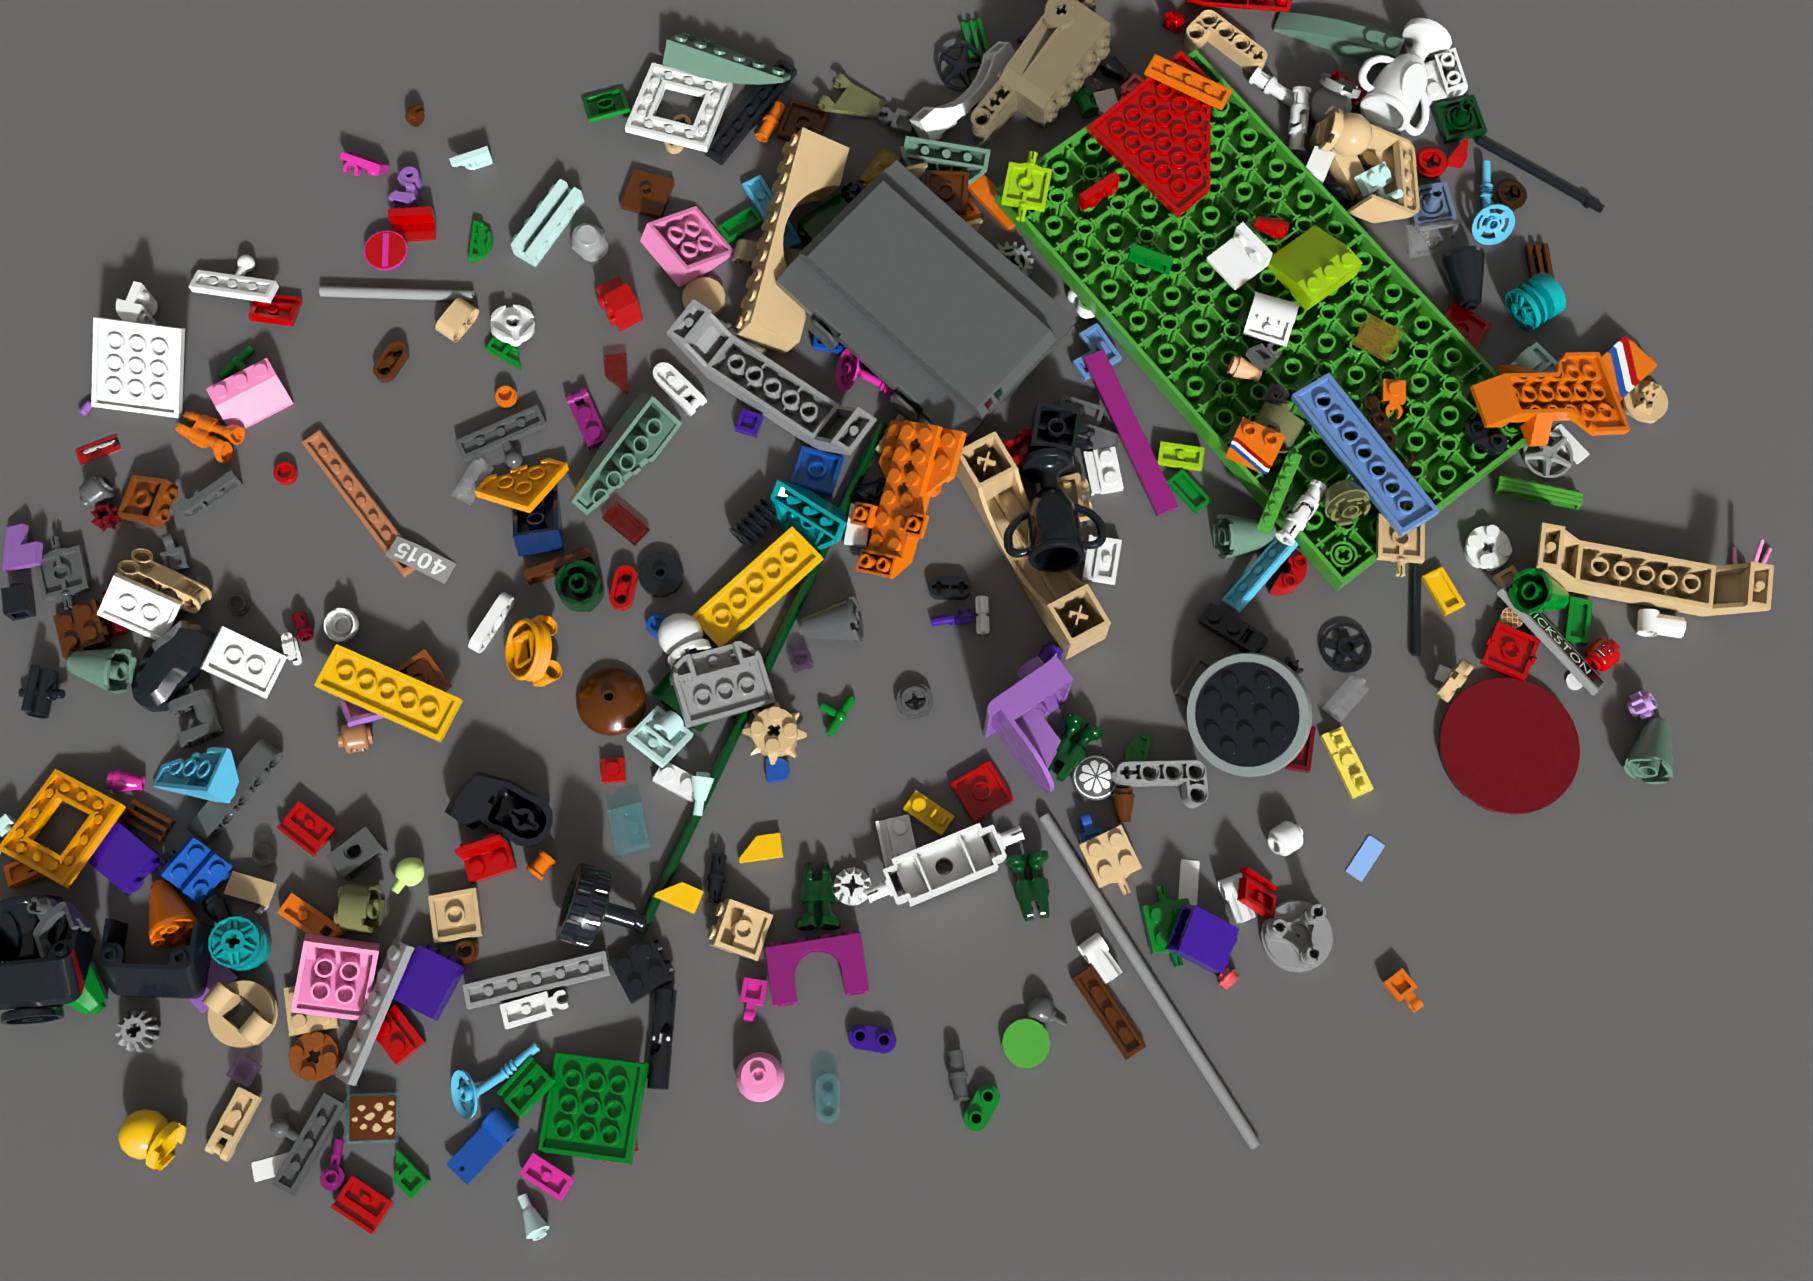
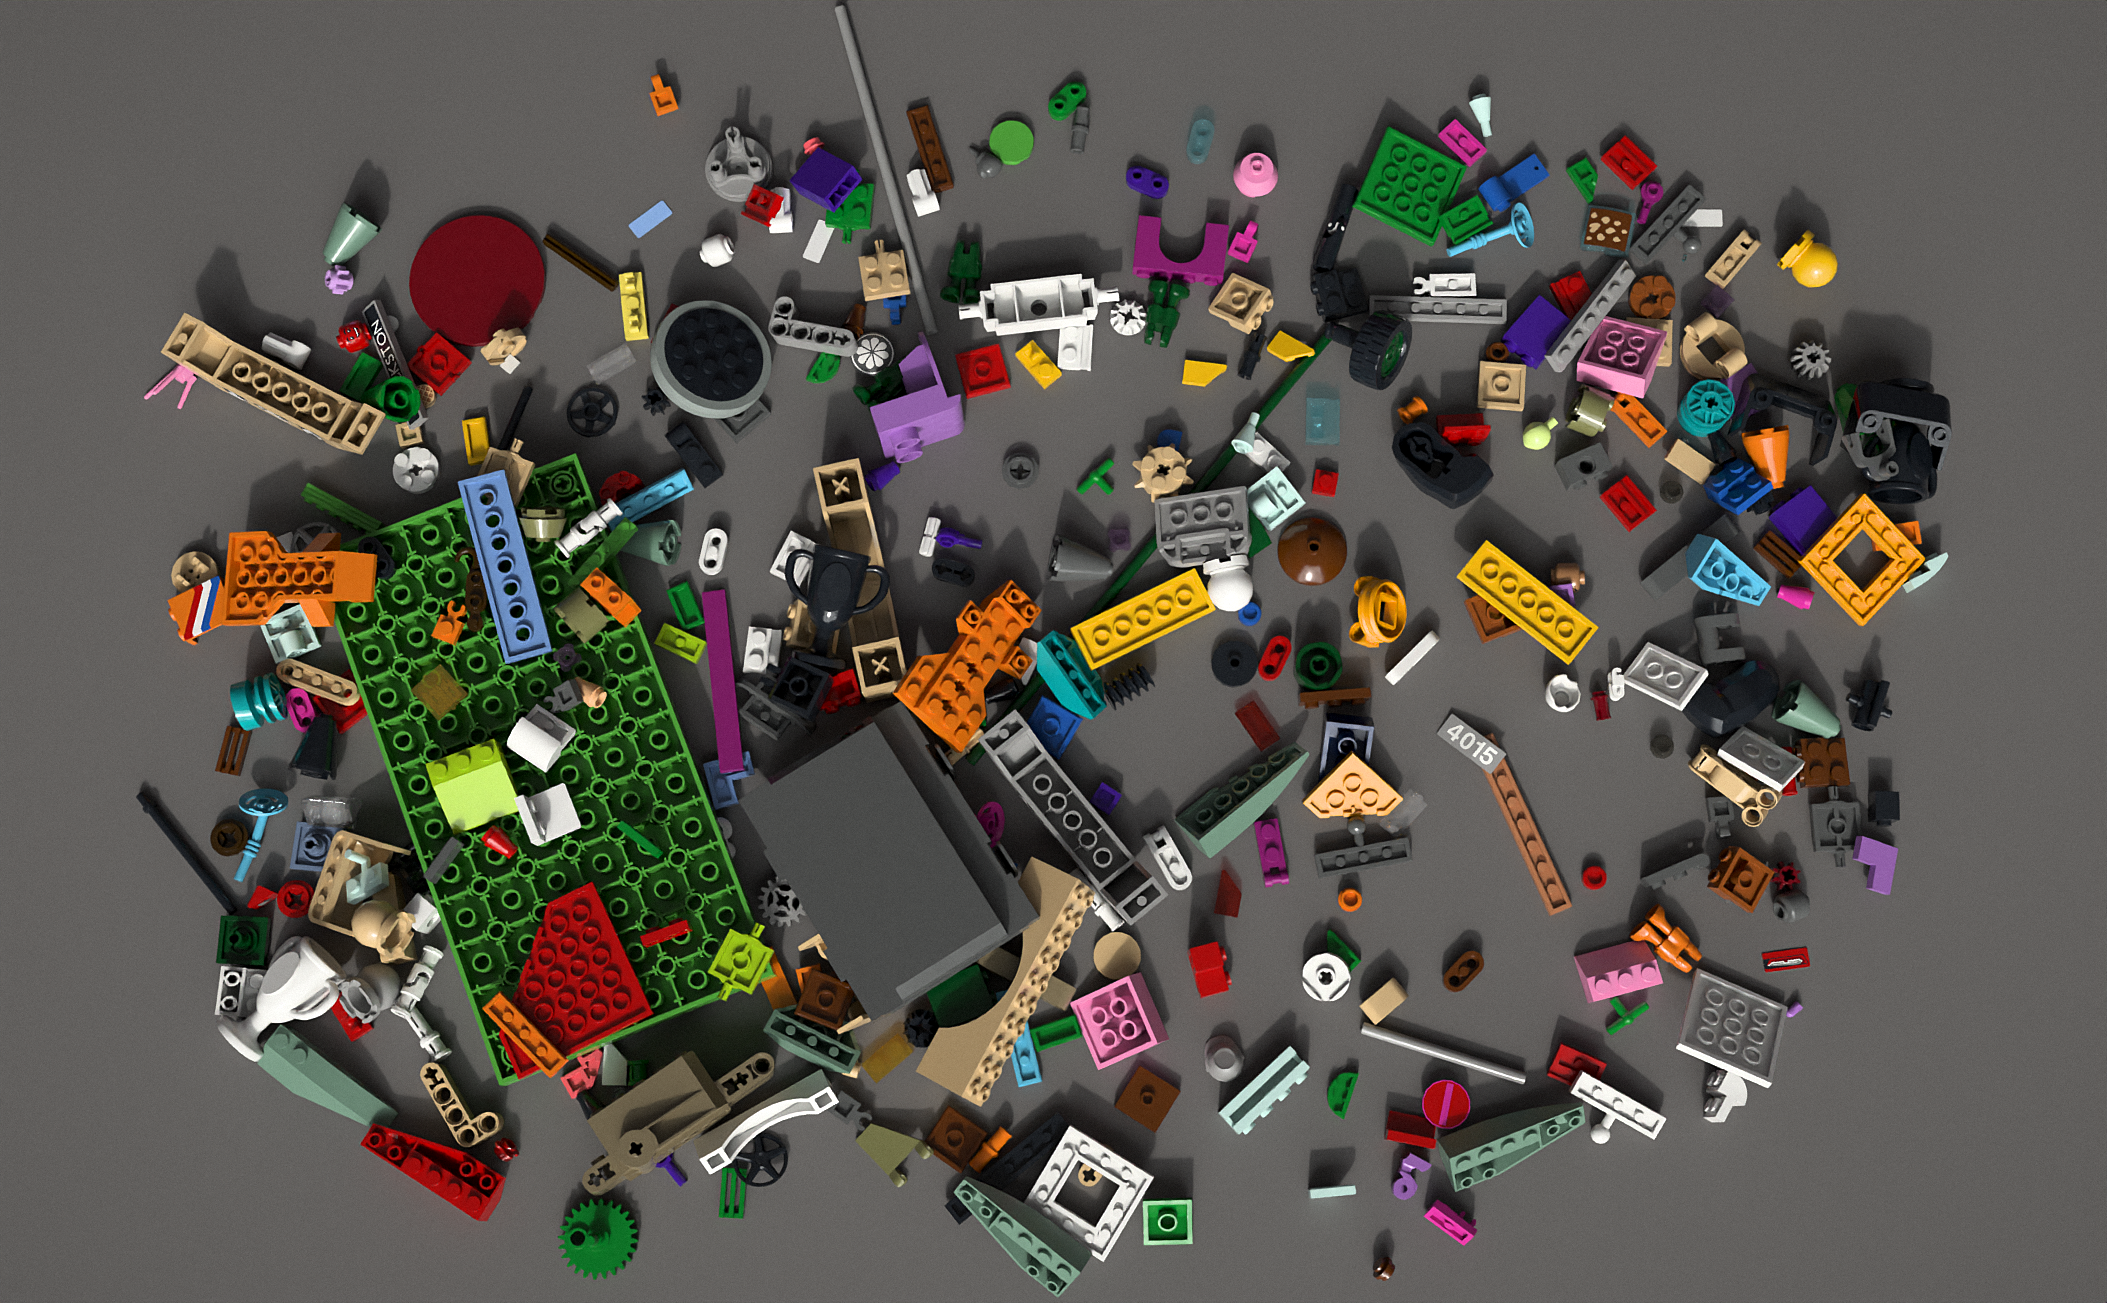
camera: 160 degrees left, 5 degrees up
none -> tan plate [276,659,361,706]
none -> dark pink plate [286,688,318,733]
none -> dark grey tile [423,837,464,884]
none -> dark brown axle [542,234,619,292]
none -> white plate [699,528,728,575]
none -> sand green wedge [1437,1102,1585,1192]

